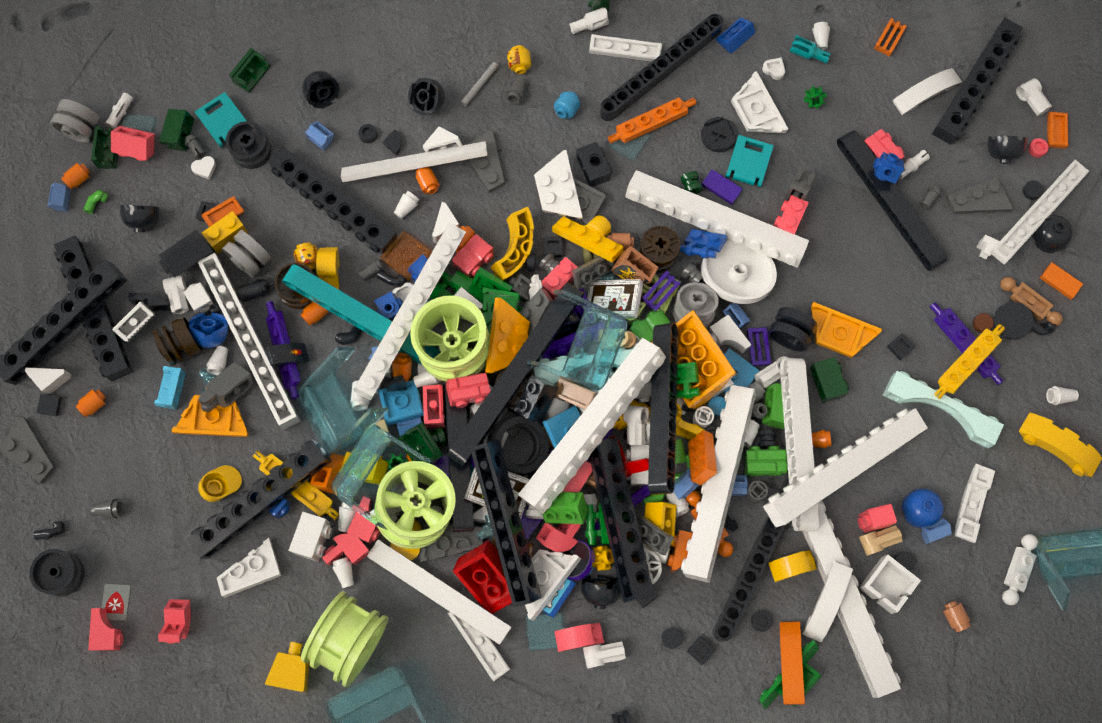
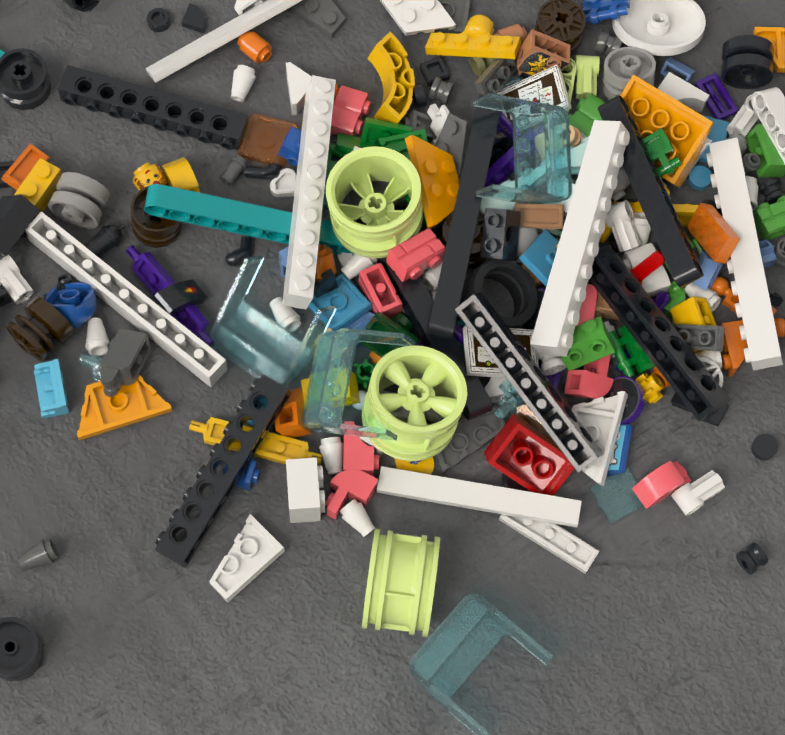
camera: 25 degrees left, 5 degrees down
coral arch [88,608,124,651] -> none
light grey sticker [101,584,131,621] -> none
coral brick [158,599,191,644] -> none
white brick [183,282,214,314] -> none
yellow cap [198,465,242,502] -> none
yellow torso [265,642,309,692] -> none
orange brick [300,301,329,326] -> none
medium blue piece [305,121,334,151] -> none
blue brick [374,292,403,322] -> none
coral brick [541,257,578,301] -> none
black cylinder [581,575,621,609] -> none
dark purple tile [641,270,680,312] -> none
white wheel [692,406,714,429] -> none

